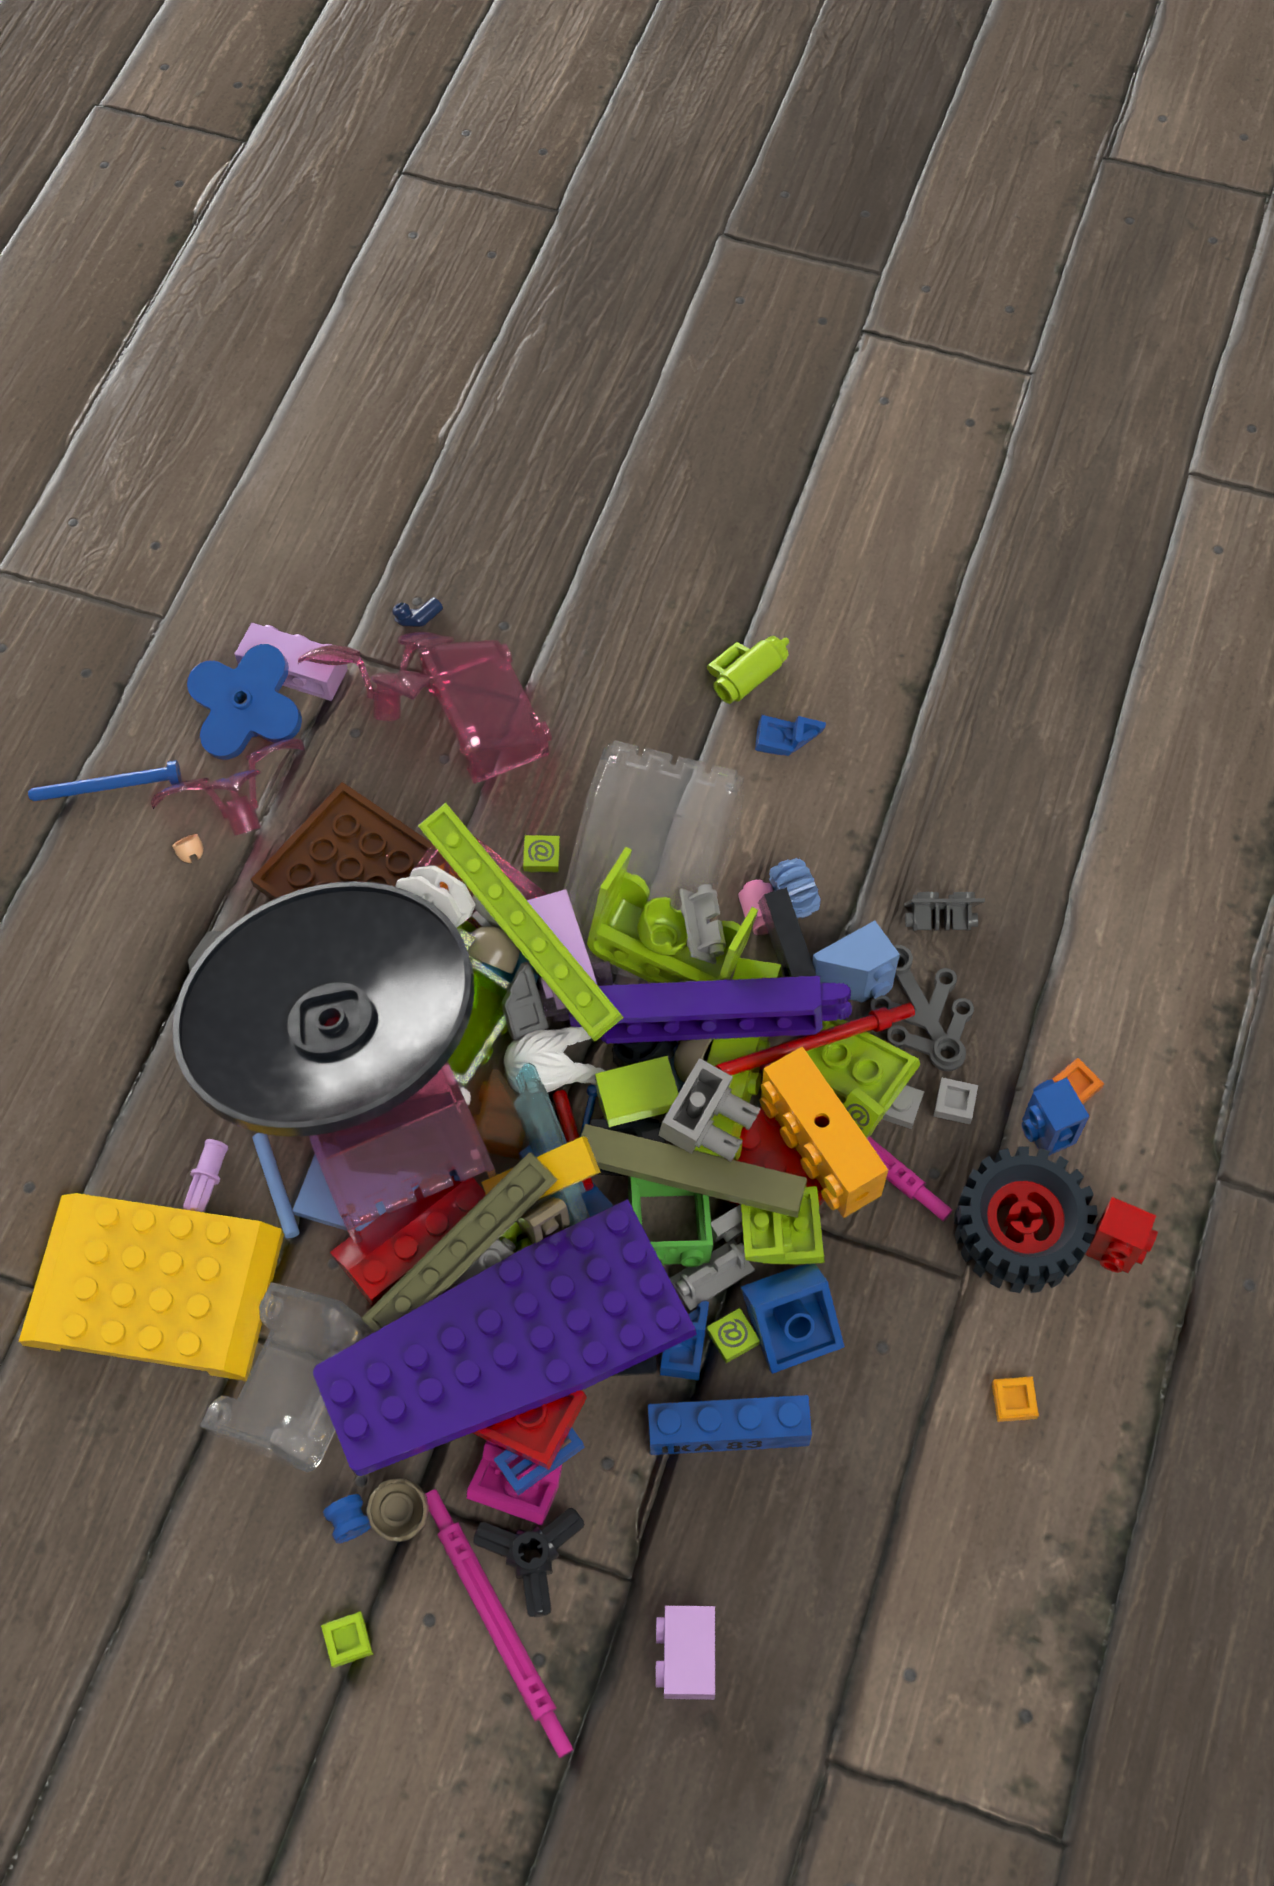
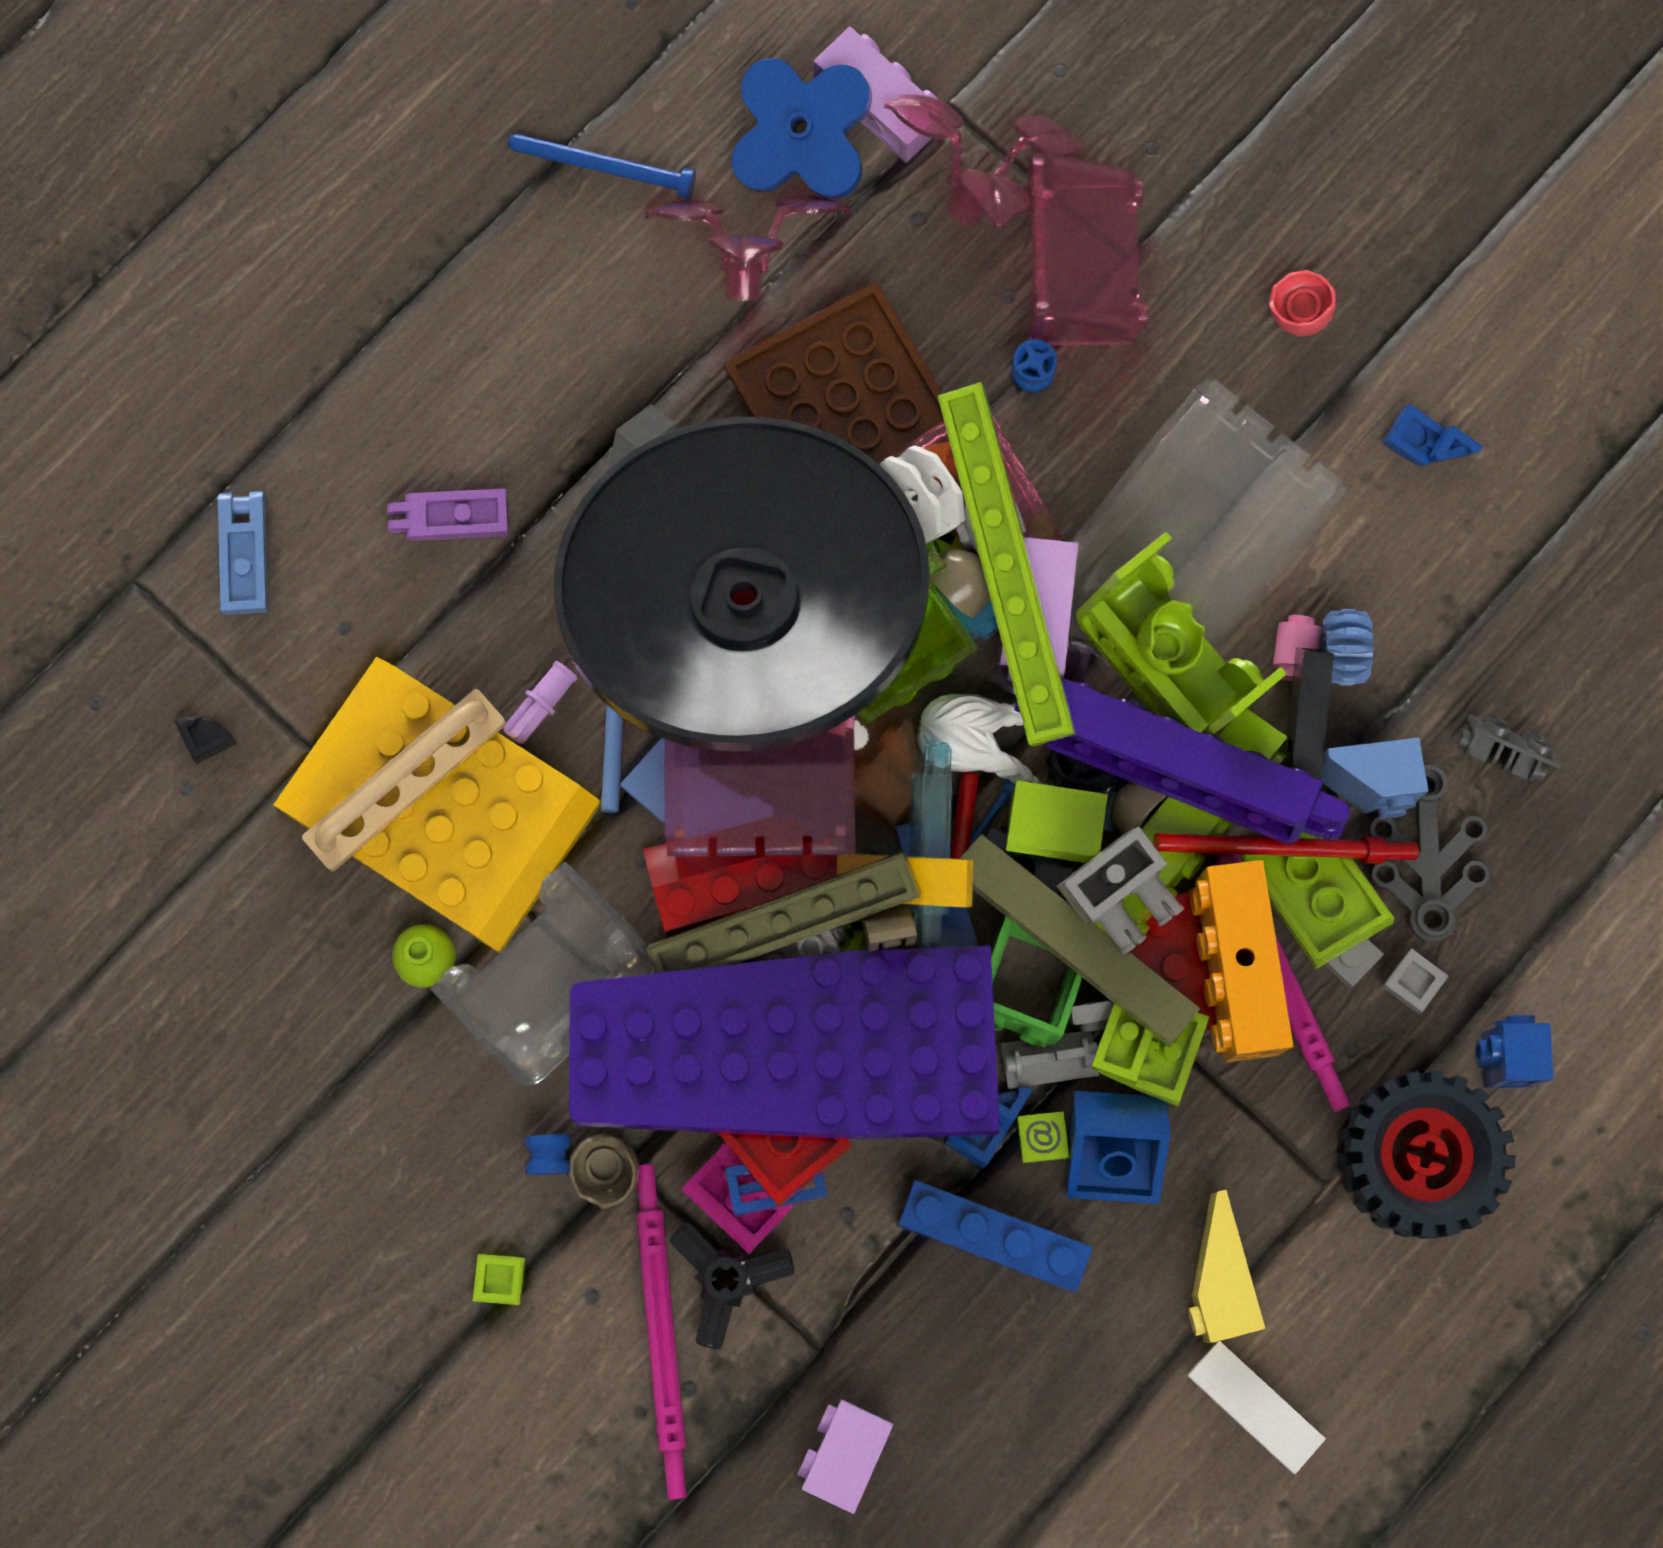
camera: 20 degrees right, 15 degrees up
light nougat hinge [172,834,204,863] -> none
dark blue arm [392,597,443,627] -> none
dark grey tile [501,962,548,1040] -> none
lime tile [523,835,560,872] -> none
light grey hinge [680,884,727,964] -> none
lime piece [707,636,789,704] -> none
lime tile [843,1086,886,1138] -> none
light orange tile [992,1376,1039,1422] -> none
orange tile [1053,1058,1104,1104] -> none
red brick [1085,1197,1158,1273] -> none
none -> tan piece [302,689,506,871]
none -> medium lavender hinge [387,489,509,541]
none -> lime brick [392,924,456,988]
none -> blue wheel [1011,339,1057,393]
none -> white tile [1186,1341,1326,1474]
none -> light yellow slope [1188,1190,1265,1343]
none -> coral hair [1269,270,1336,337]

